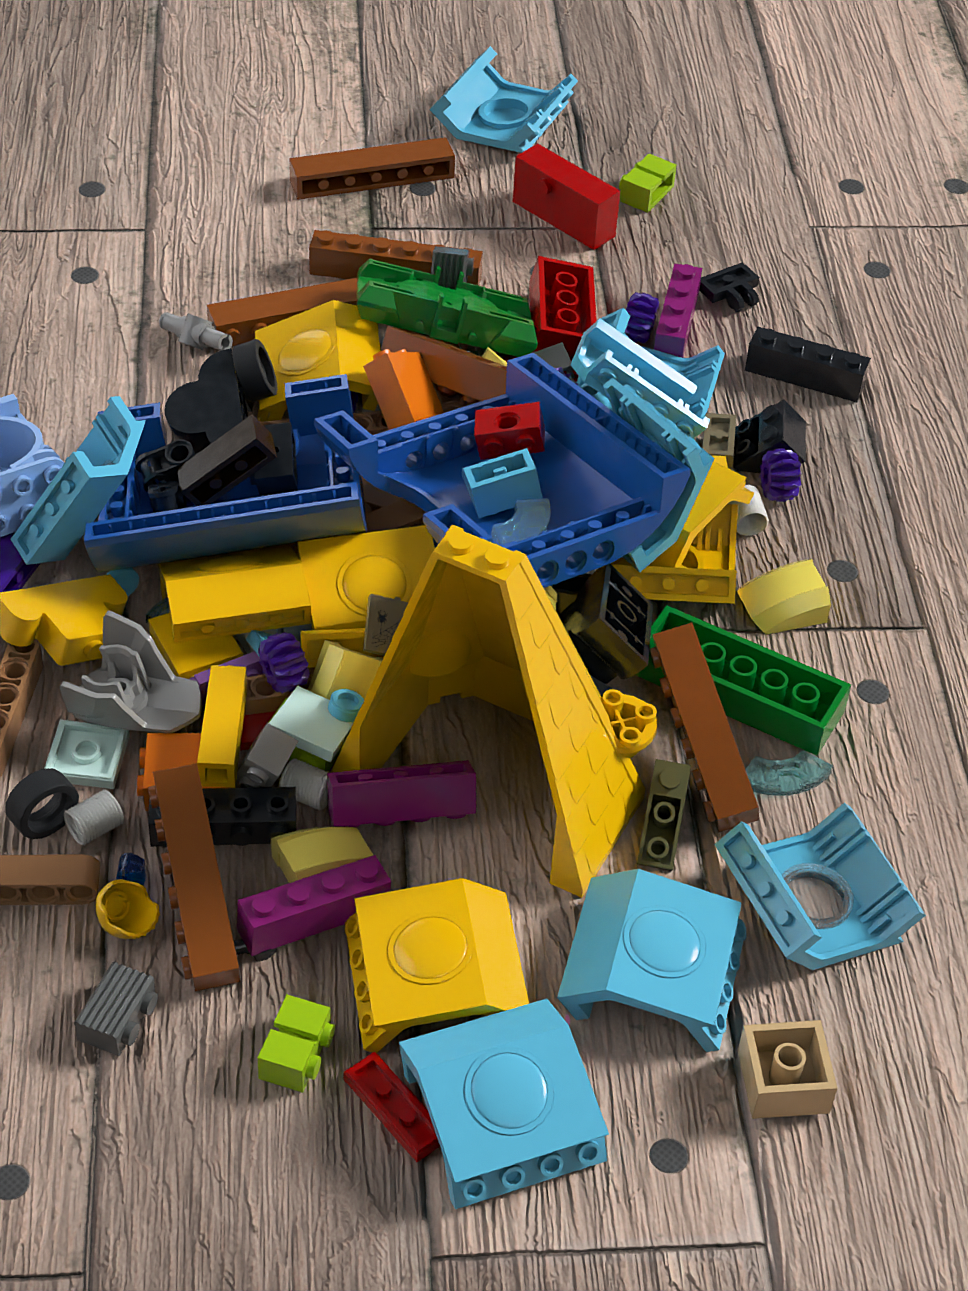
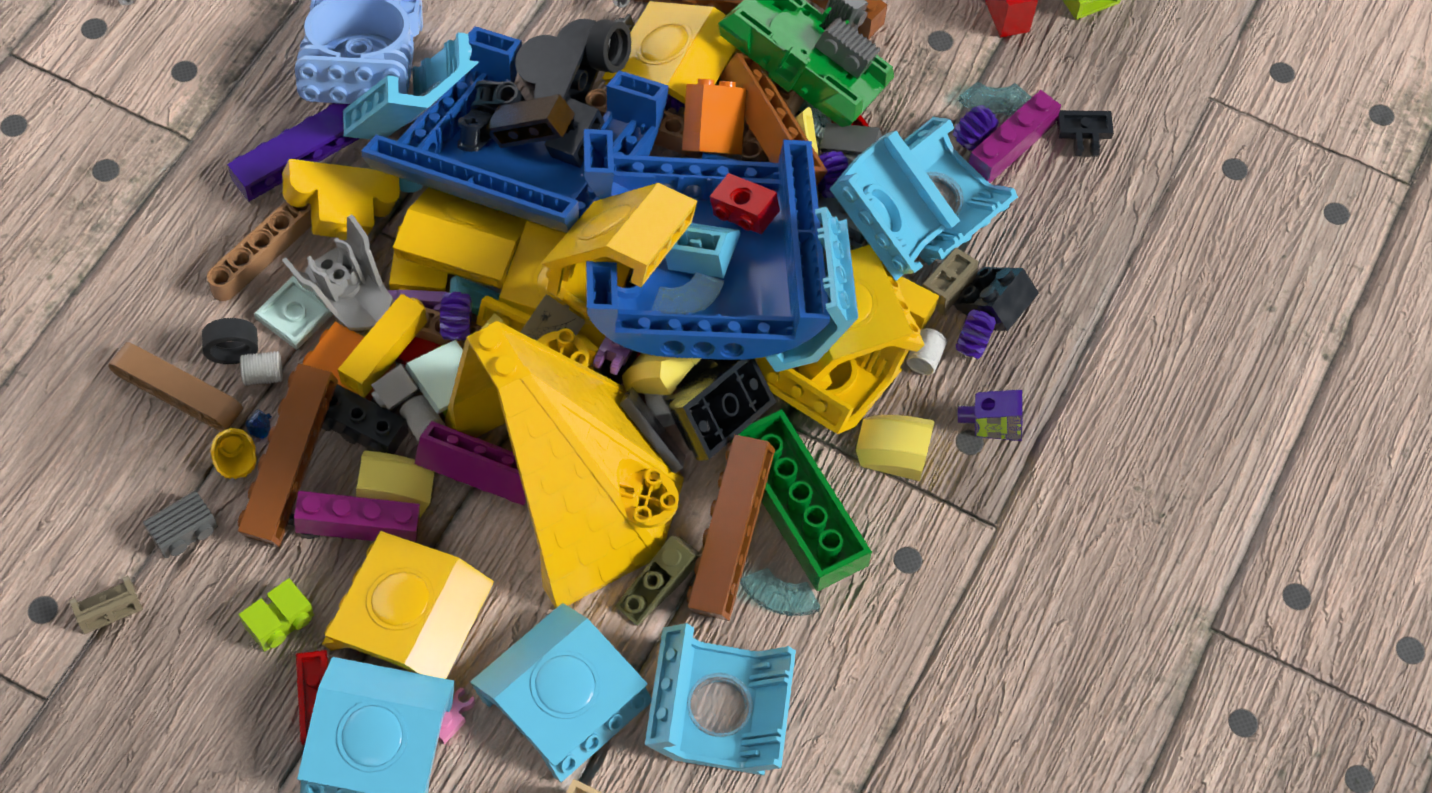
camera: 30 degrees right, 15 degrees up
red brick [529,256,597,362] -> none
black brick [744,327,871,403] -> none
none -> dark tan hinge [69,576,143,635]
none -> yellow panel [541,183,697,296]
none -> yellow bar [545,286,590,320]
none -> dark grey brick [815,18,880,79]
none -> clear light blue tile [958,81,1032,115]
none -> dark purple torso [958,390,1023,441]

